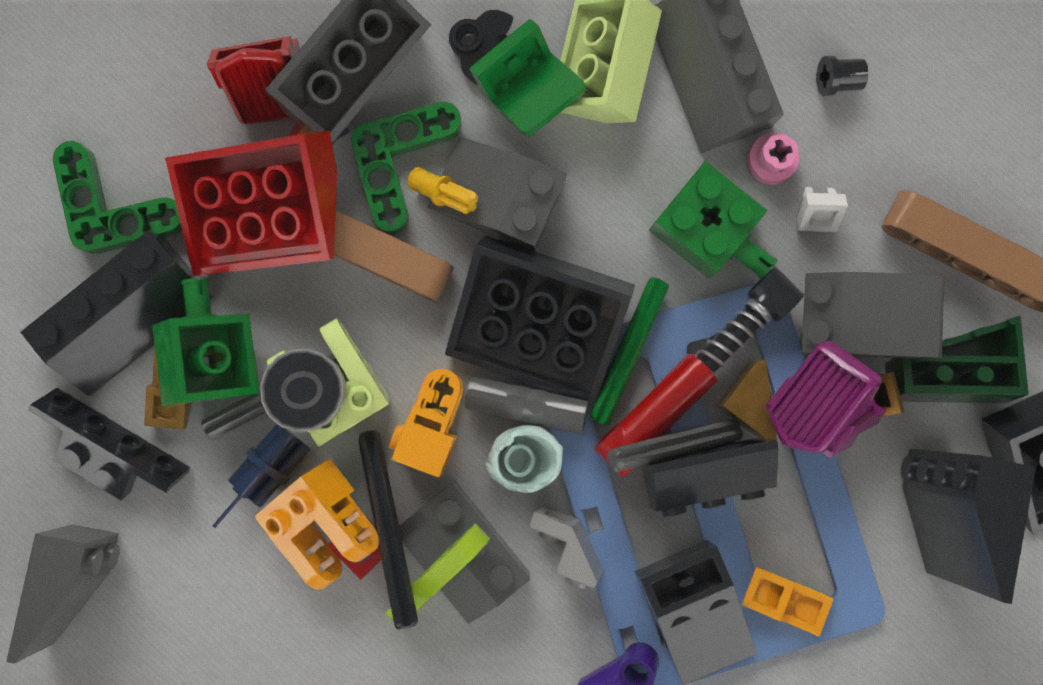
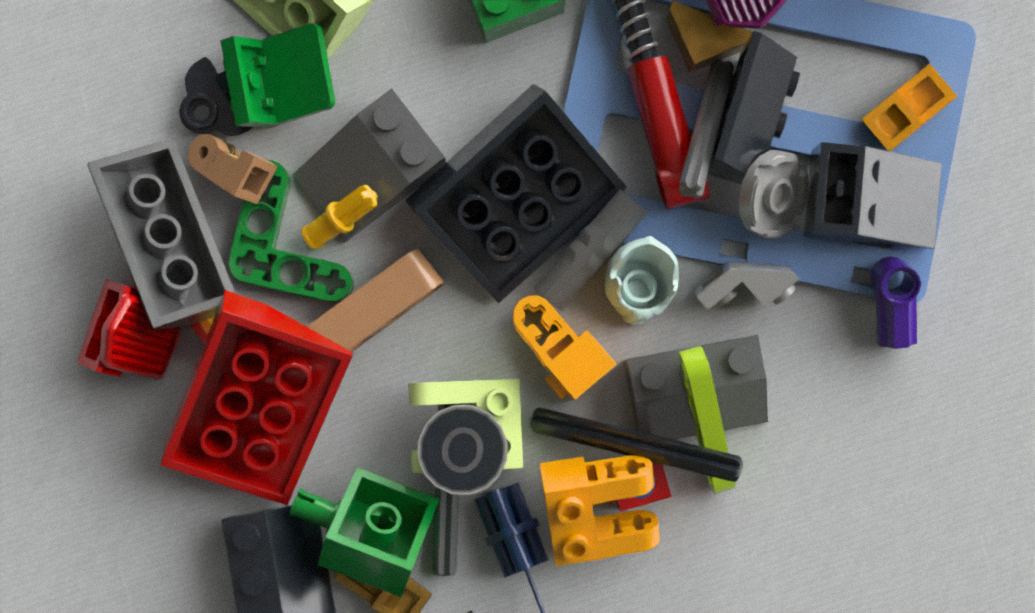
camera: 55 degrees left, 0 degrees up
green beam [53,141,182,254] -> none
green axle [590,277,669,426] -> none
none -> medium nougat leg [188,134,278,204]
none -> light grey tile [739,150,809,238]

